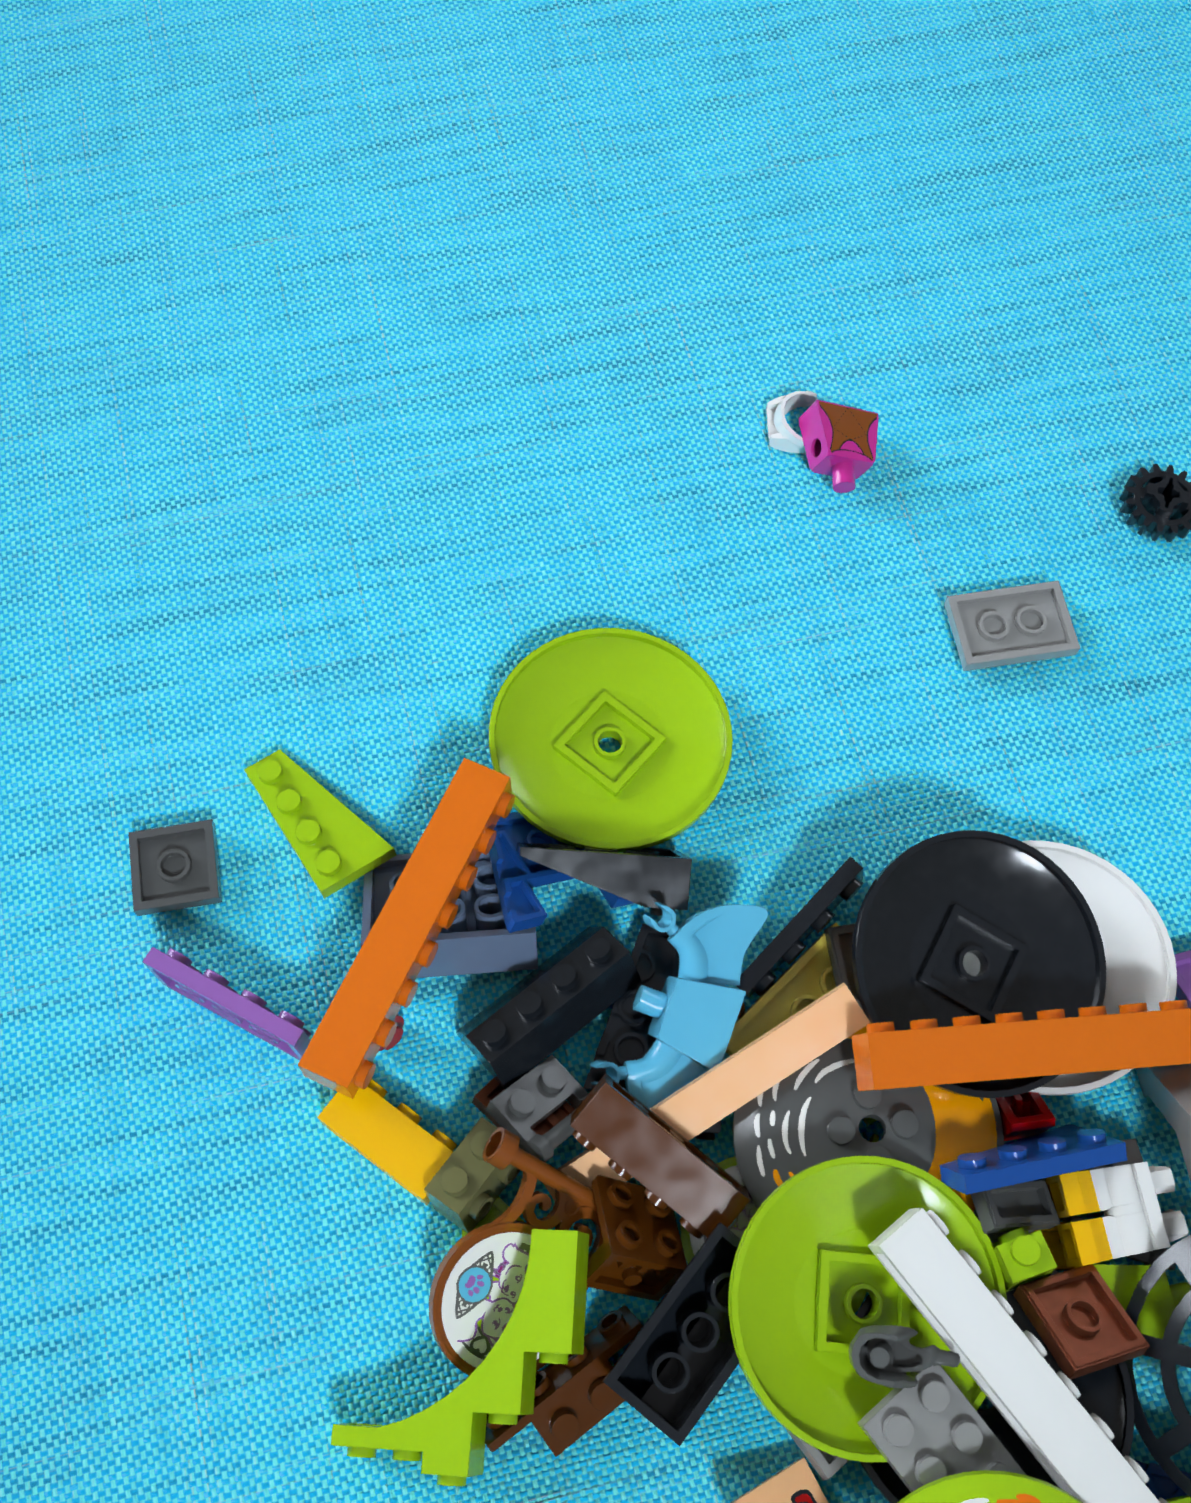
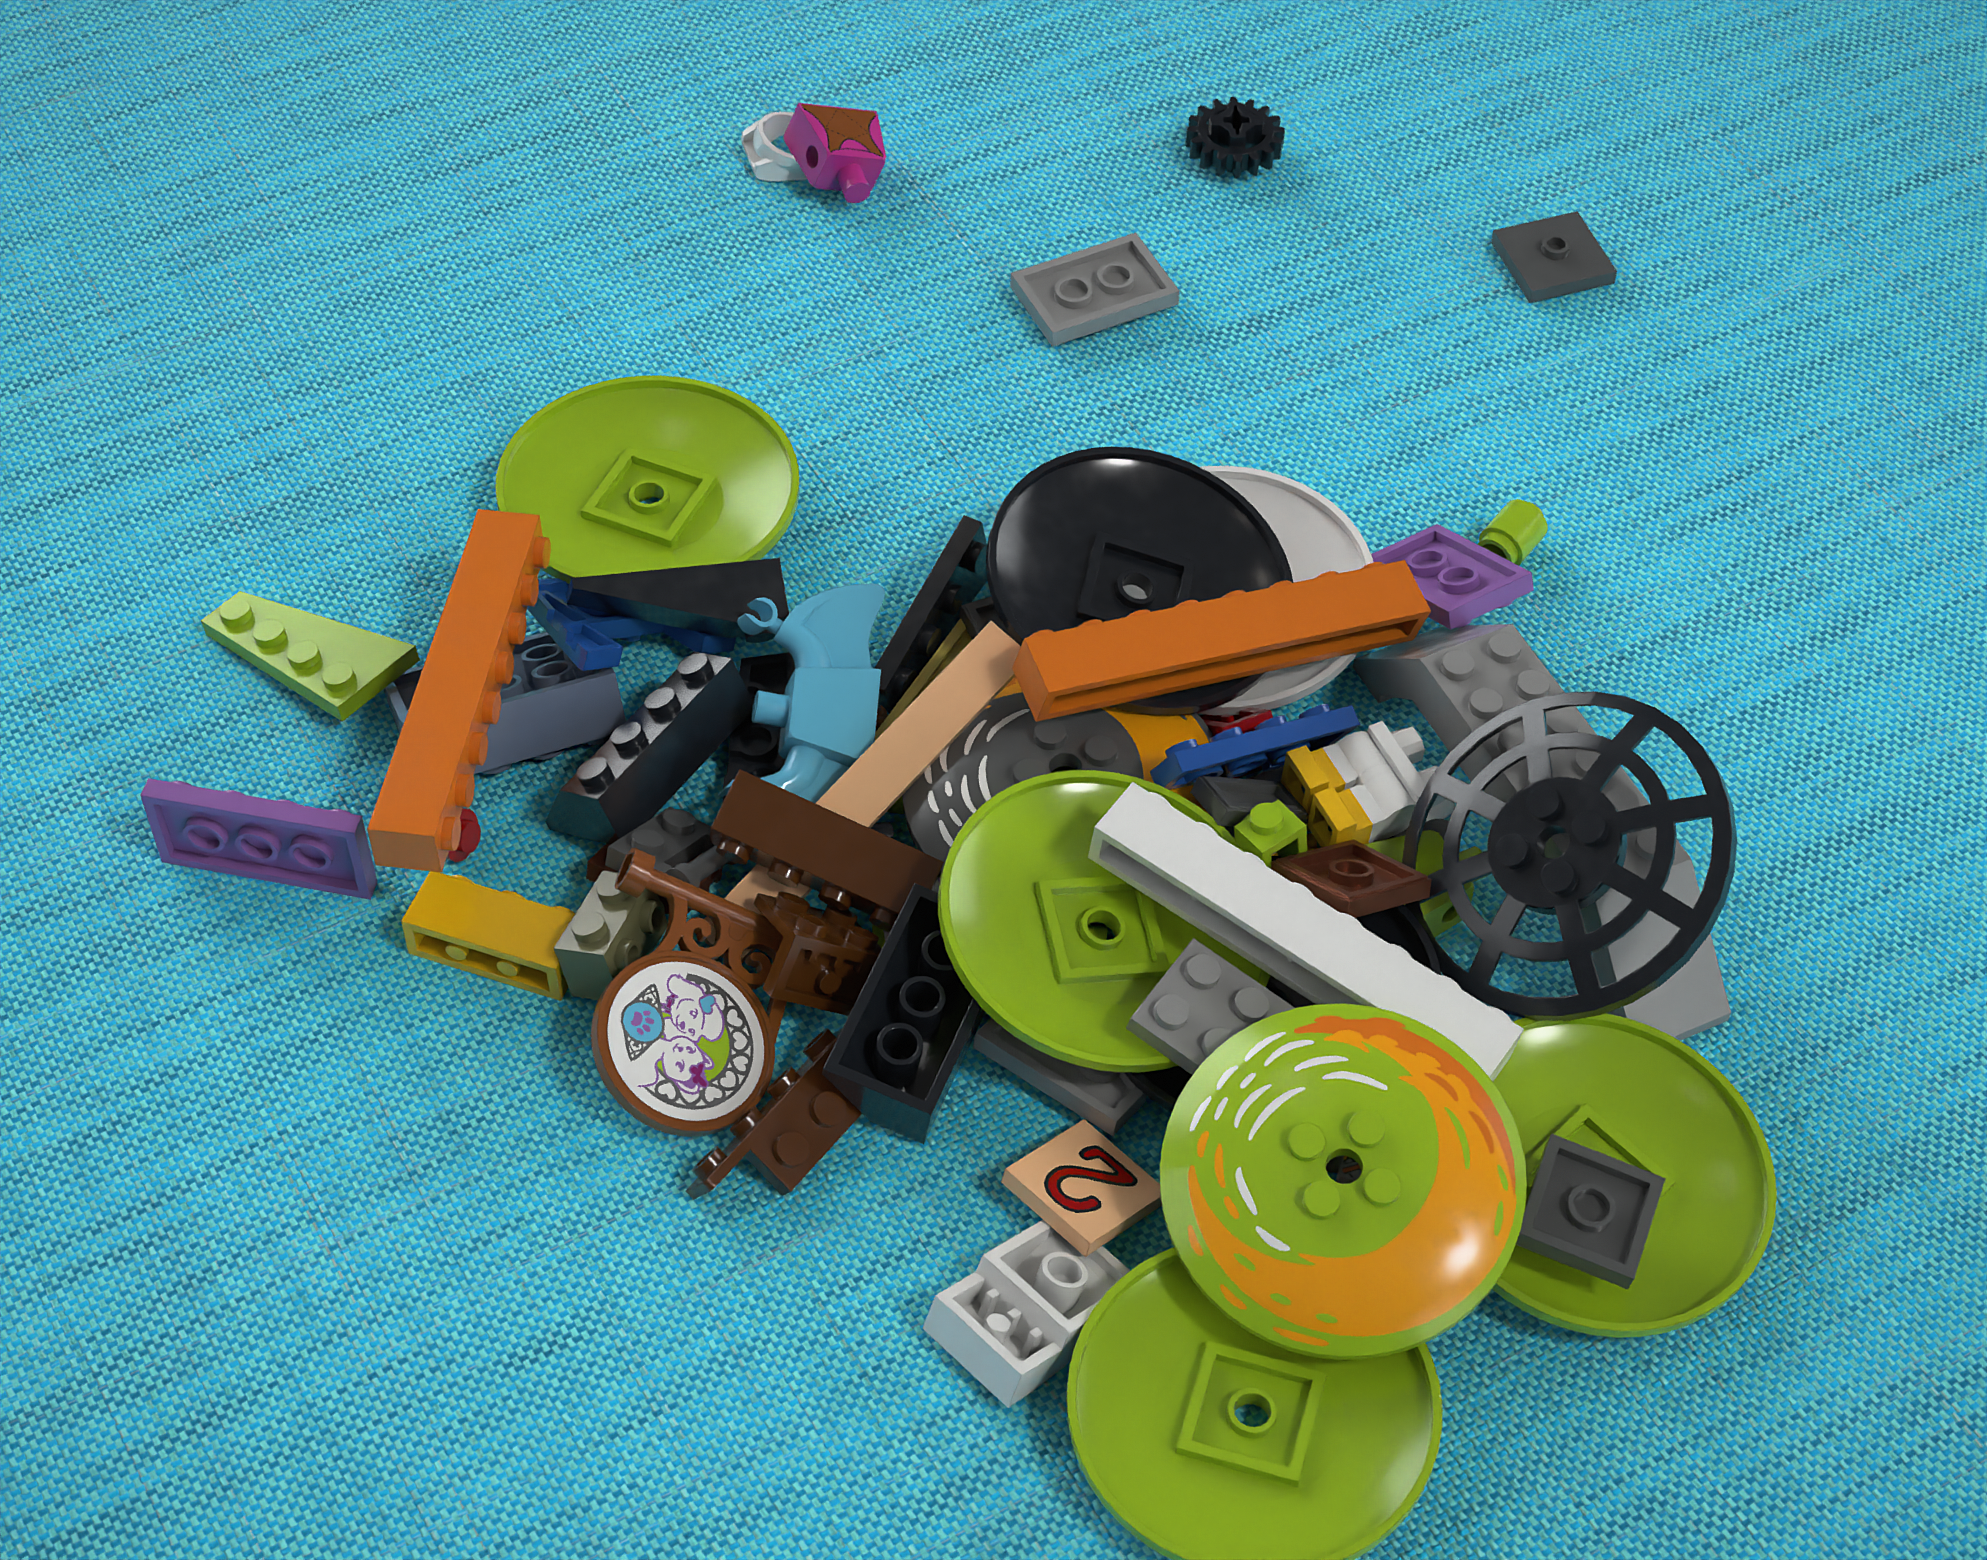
camera: 15 degrees left, 15 degrees down
dark grey plate [128,819,222,916] -> none
lime arch [331,1229,589,1486] -> none
dark grey piece [848,1325,960,1388] -> none

